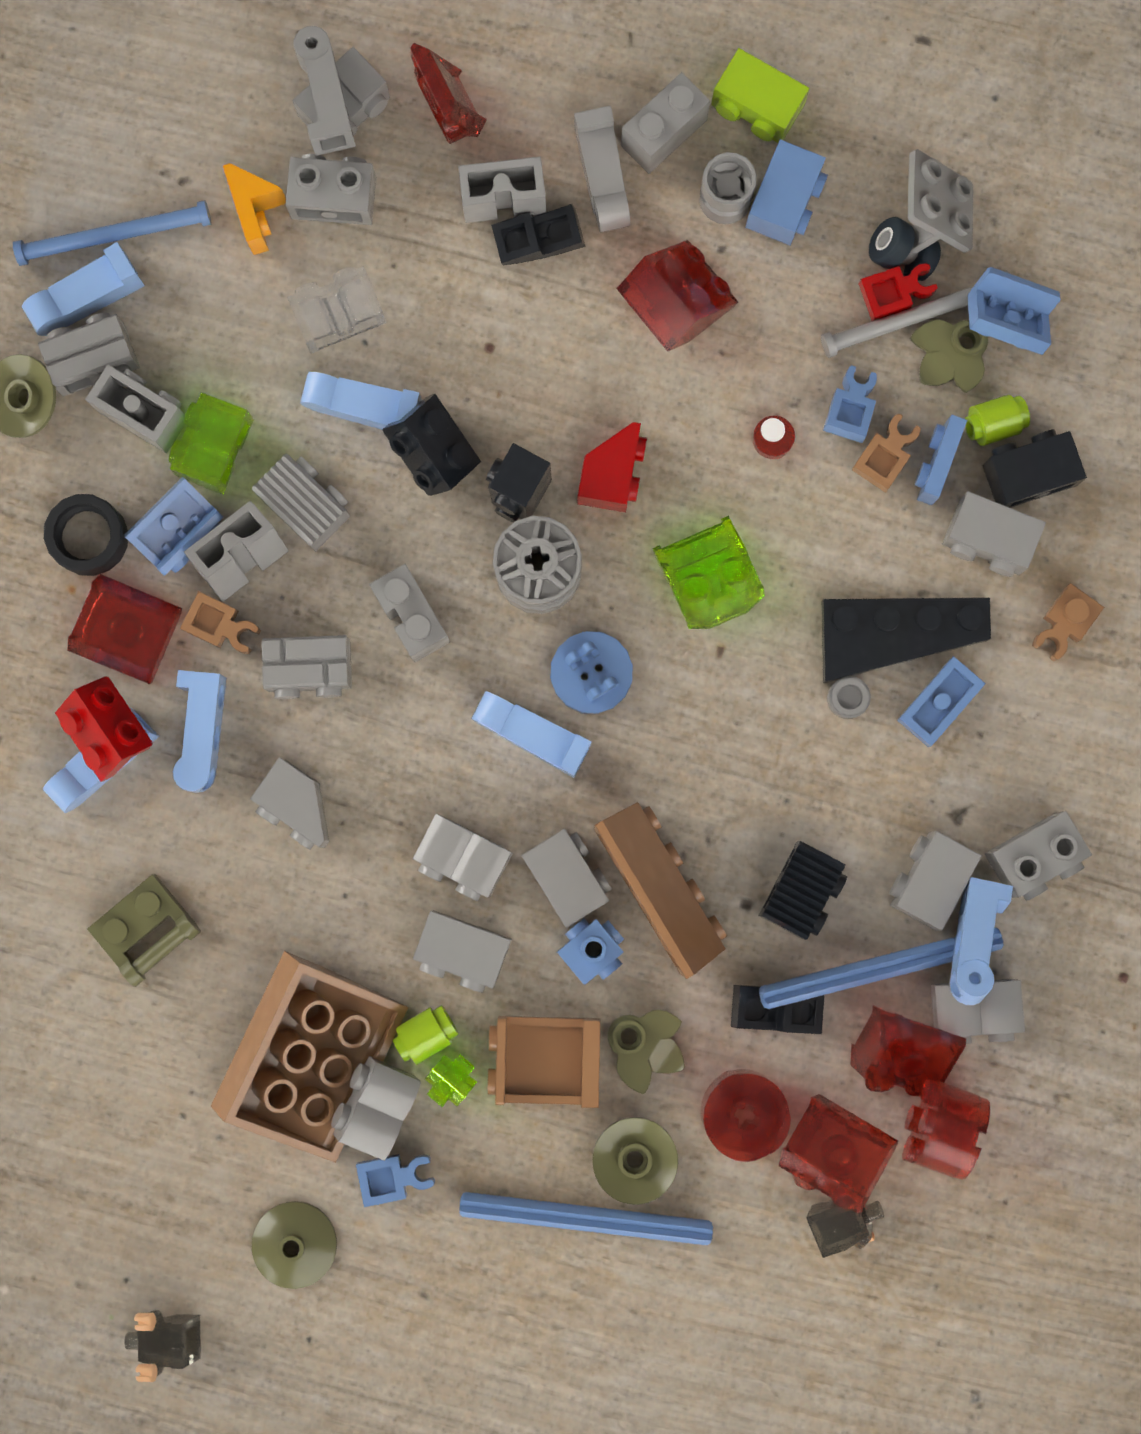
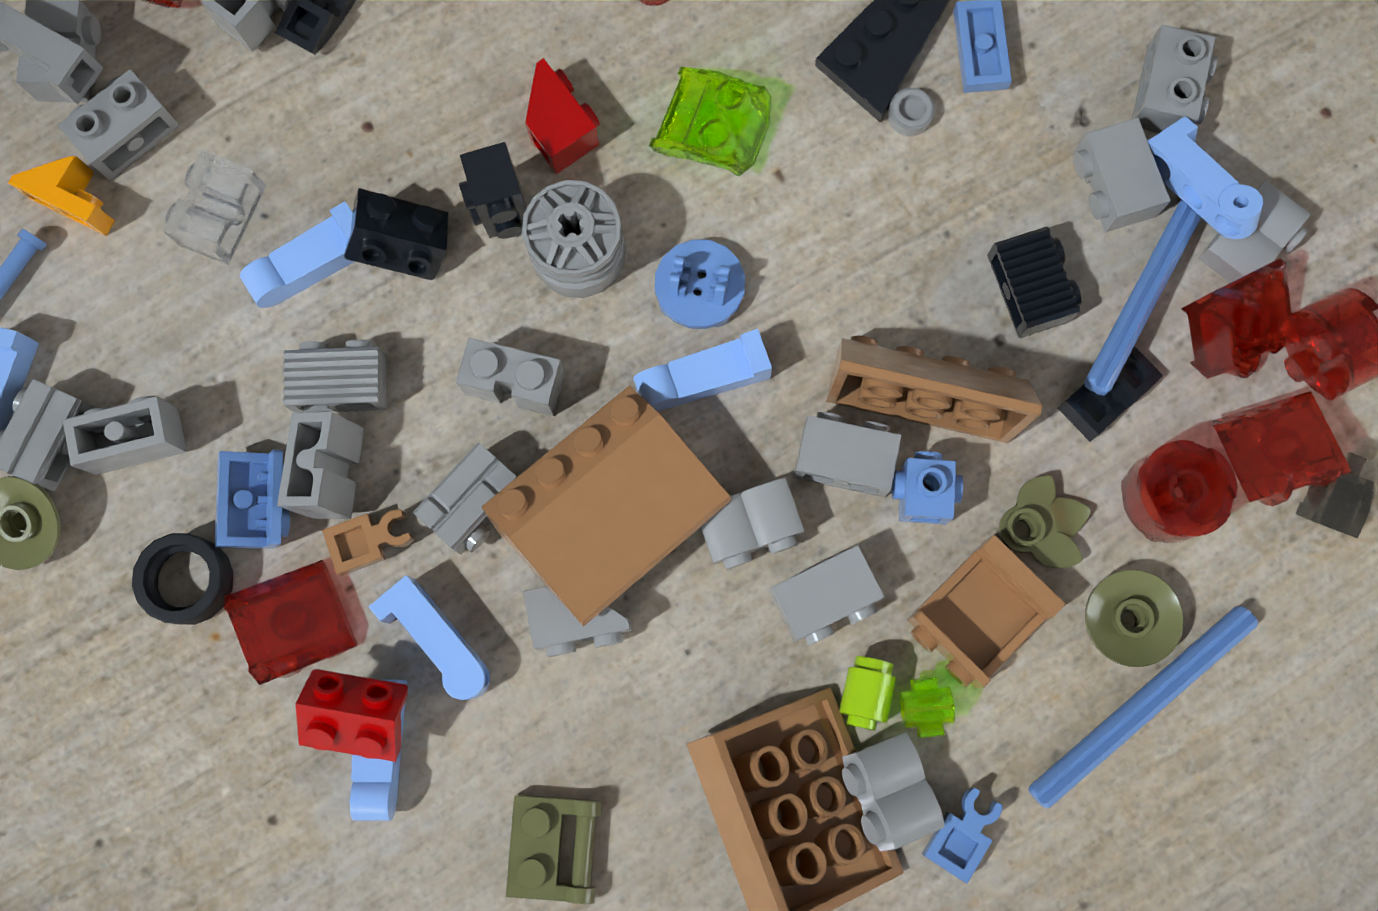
camera: 45 degrees left, 5 degrees down
clear neon green brick [169,392,254,495] -> none
none -> medium nougat slope [481,385,731,627]

